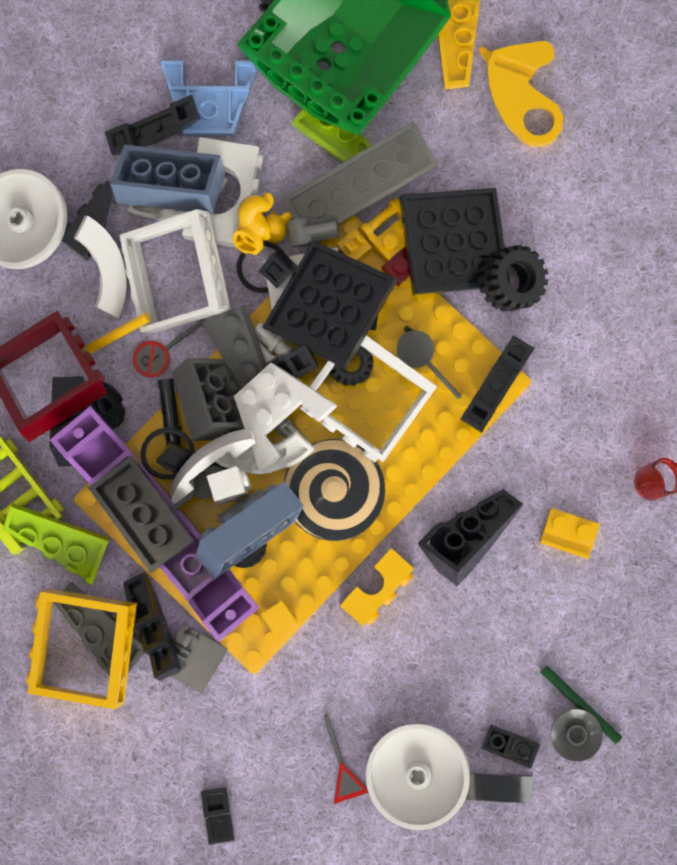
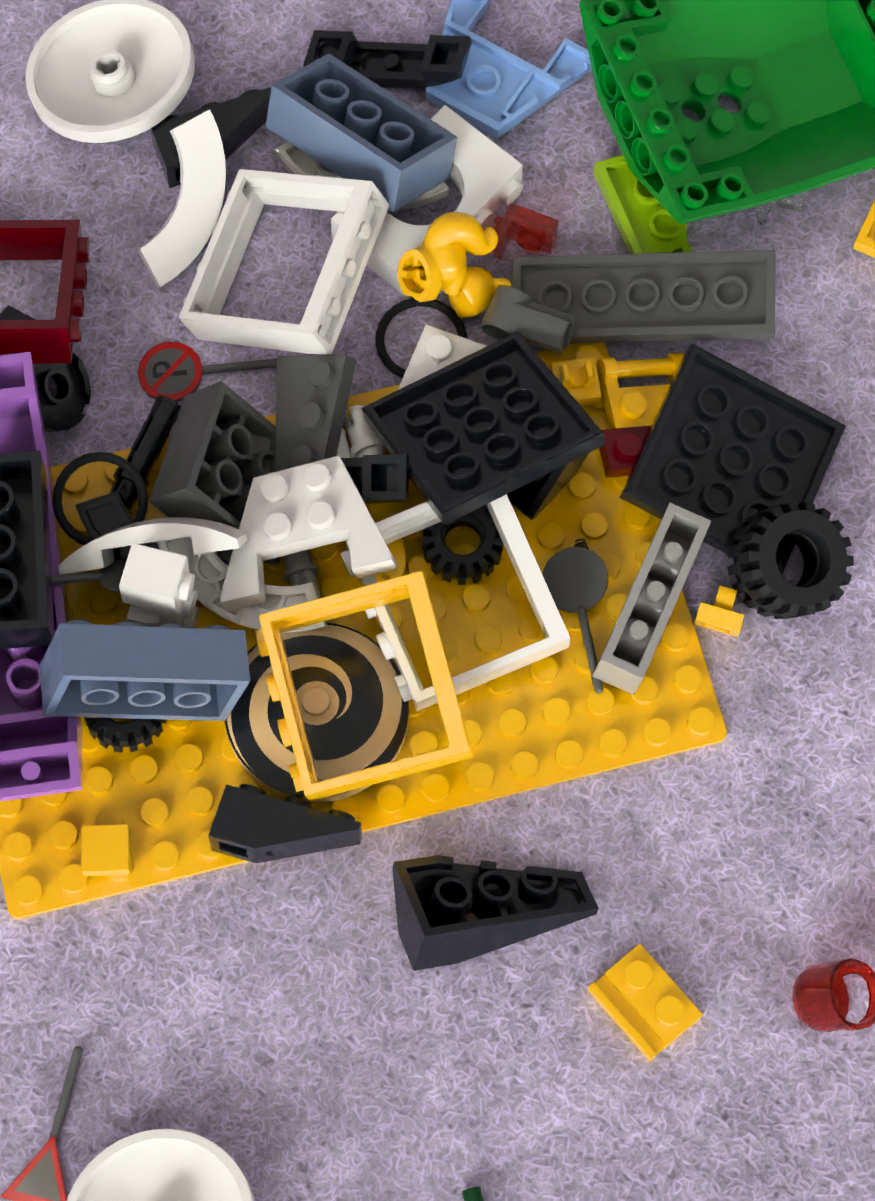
camera: 25 degrees right, 15 degrees down
yellow bar [84,312,151,354] -> none
black slope [259,250,297,288] -> none
yellow arch [340,548,414,626] -> none
black slope [460,335,535,433] -> none
none -> black slope [208,784,362,863]
none -> yellow window [255,571,473,802]
none -> clear red bracket [492,203,559,260]
none -> light grey brick [592,503,711,695]
none -> yellow tile [694,585,745,637]

